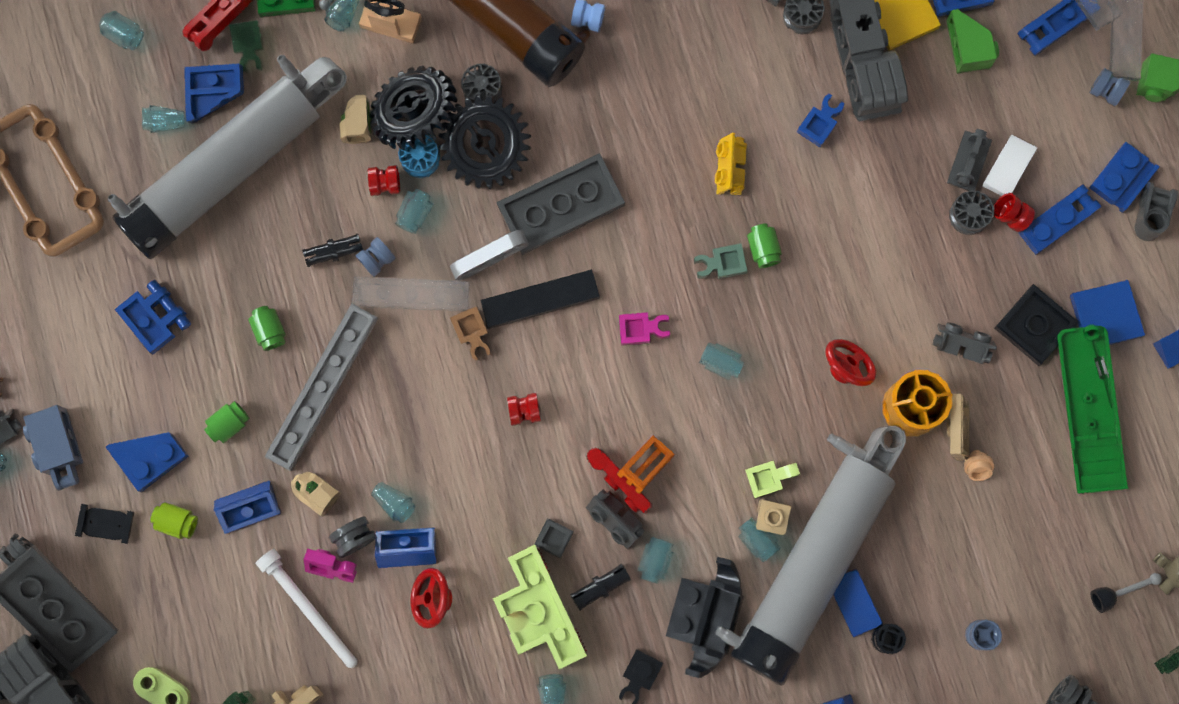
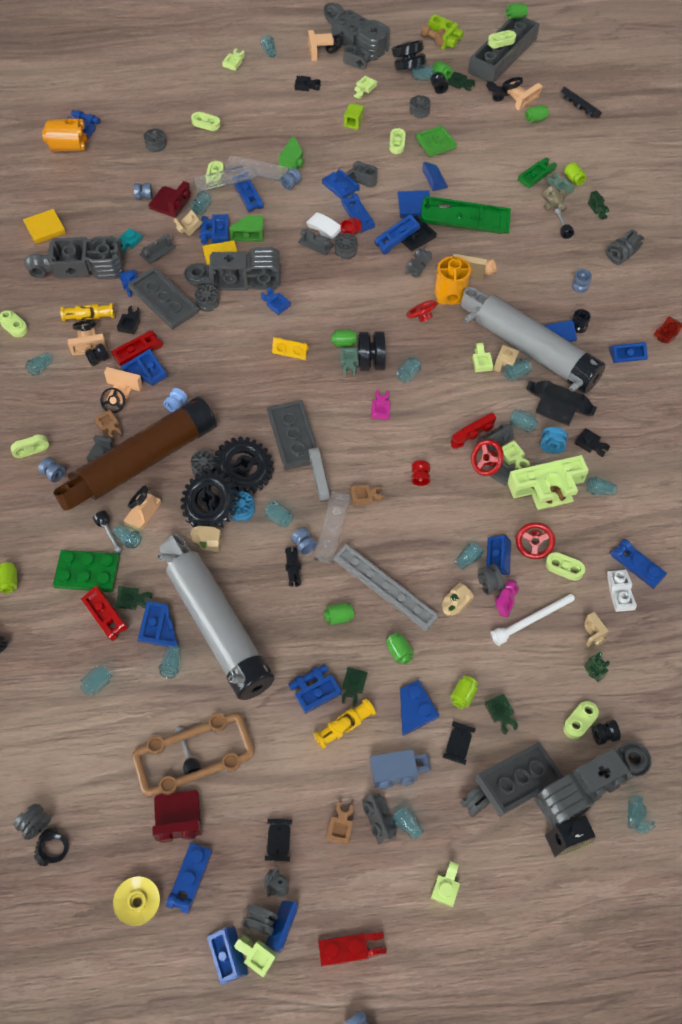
camera: 85 degrees left, 20 degrees down
blue slope [213,481,281,534] -> none
red wheel [368,165,401,196] -> none
black tile [480,269,600,329] -> none
black pin [570,564,631,611] -> none
orange tile [617,435,675,494] -> none
none -> black hinge [175,726,201,775]
none -> yellow piece [313,698,376,750]
none -> clear green plate [342,667,368,707]
none -> black wheel [357,331,386,371]
none -> blue plate [374,214,420,254]
none -> red piece [471,439,504,476]
none -> clear green plate [484,694,518,735]
none -> yellowish green plate [502,441,530,470]
none -> dark azure wheel [540,427,568,454]
none -> yellowish green plate [545,552,585,581]

